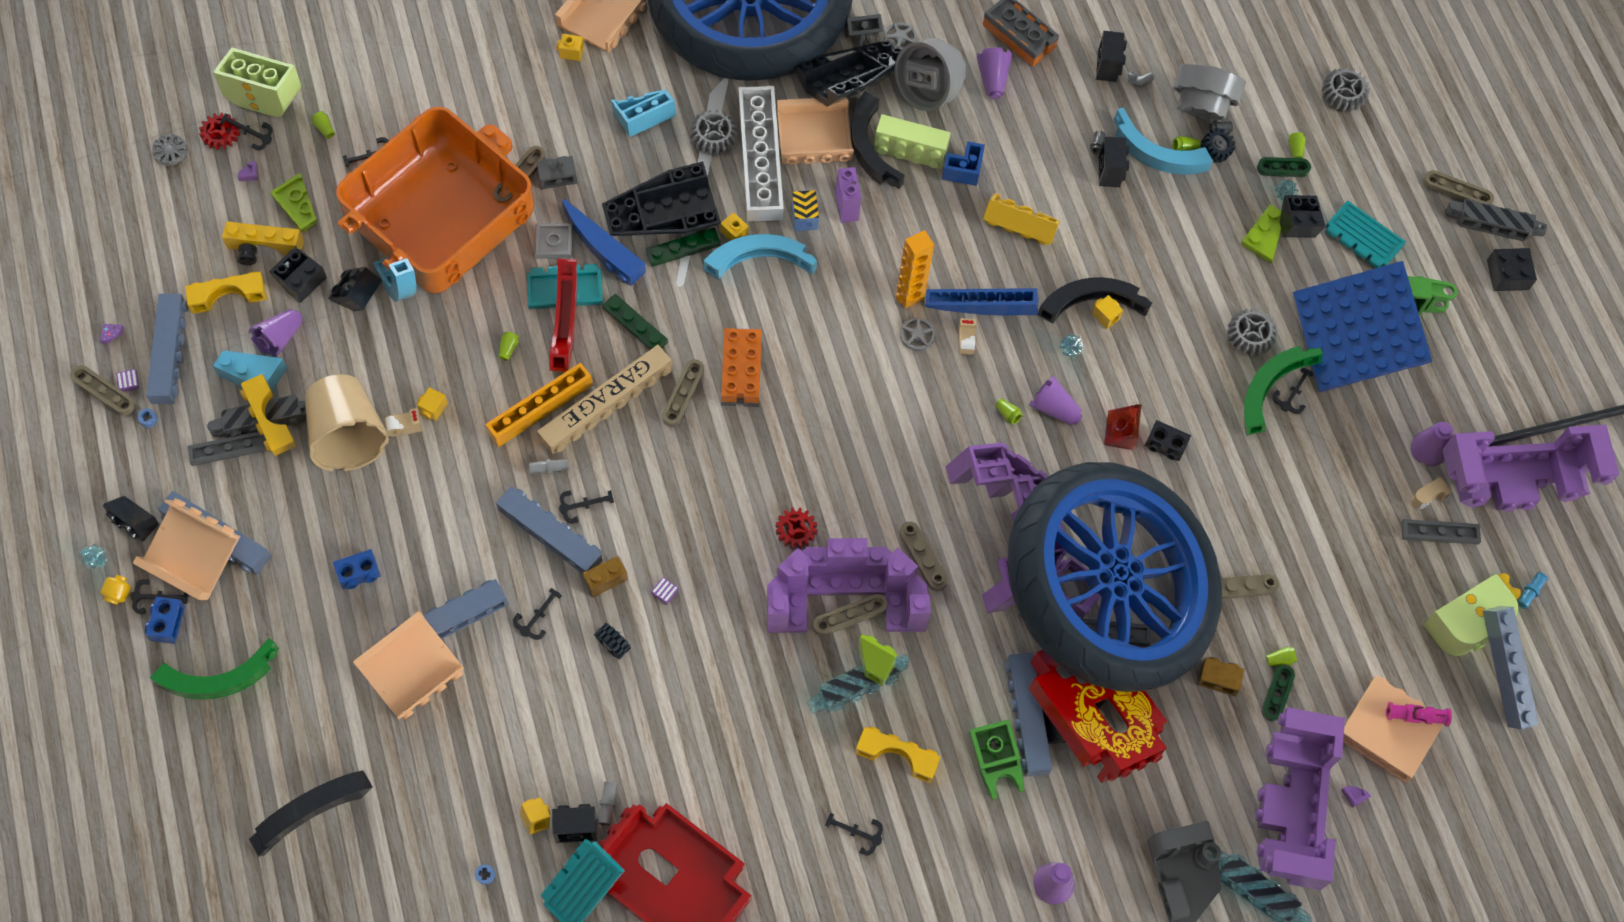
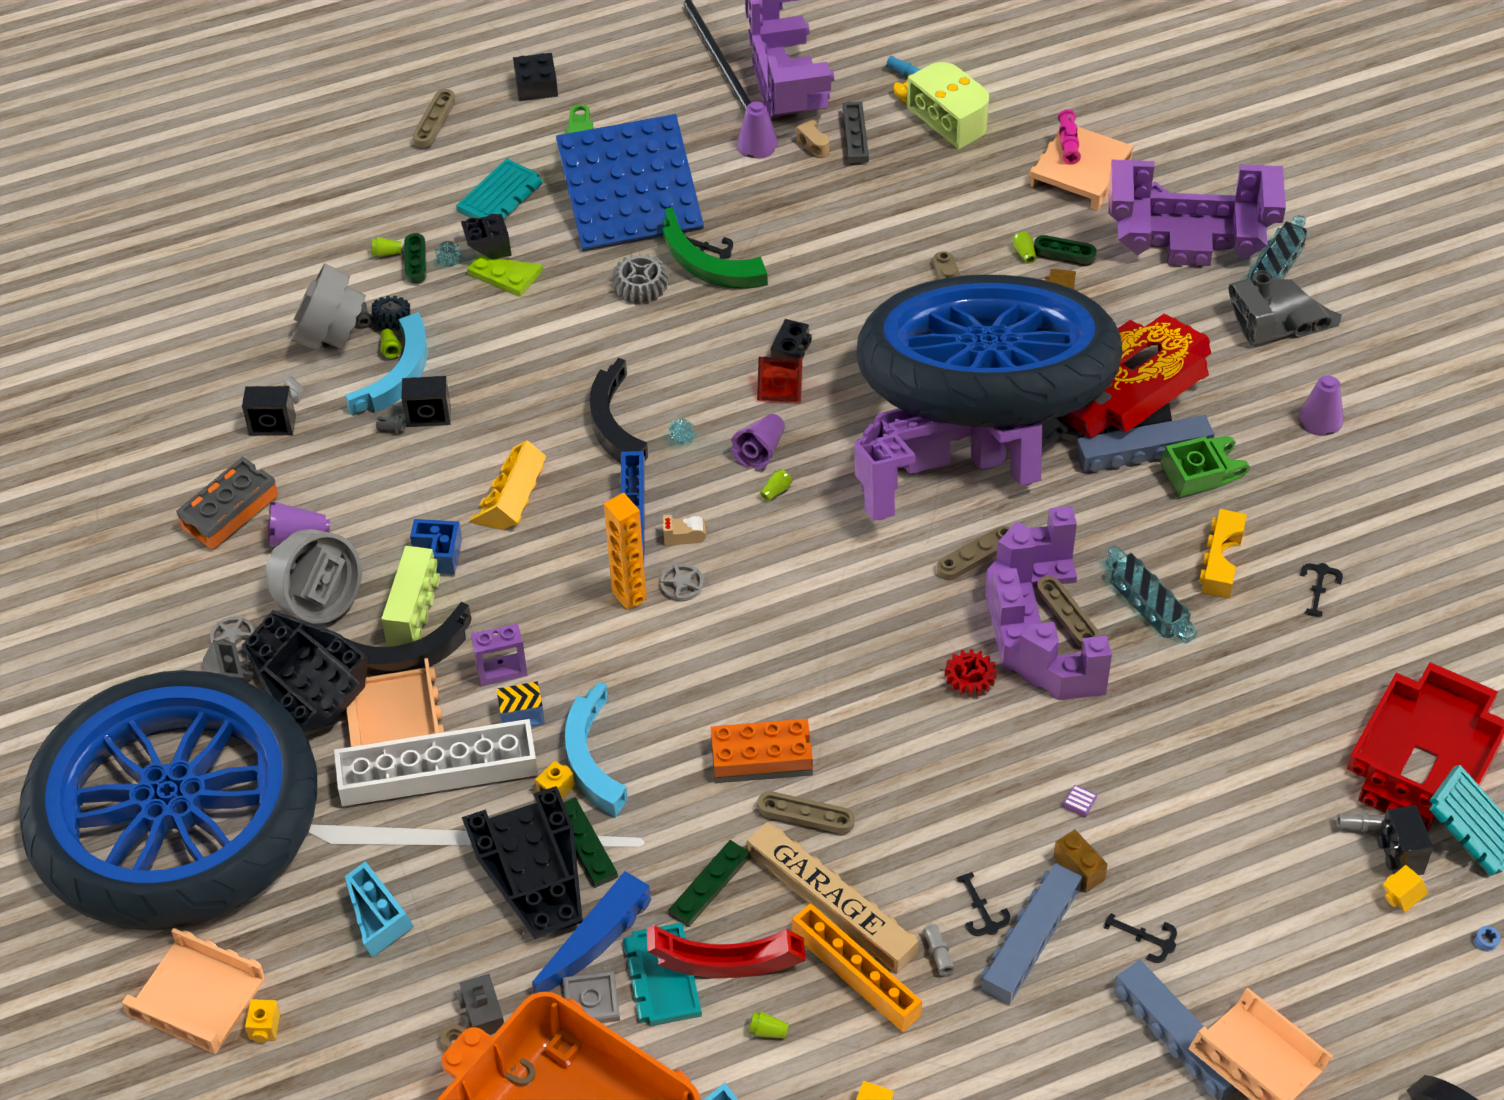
camera: 90 degrees left, 15 degrees down
black wheel [594,623,631,660] -> none
light grey gear [690,109,738,156] -> none
lime slope [858,634,897,686] -> none
yellow brick [1092,295,1123,329] -> none
light grey gear [1321,67,1370,112] -> none
dark grey hinge [1444,199,1547,242] -> none
sand blue brick [1483,606,1539,729] -> none

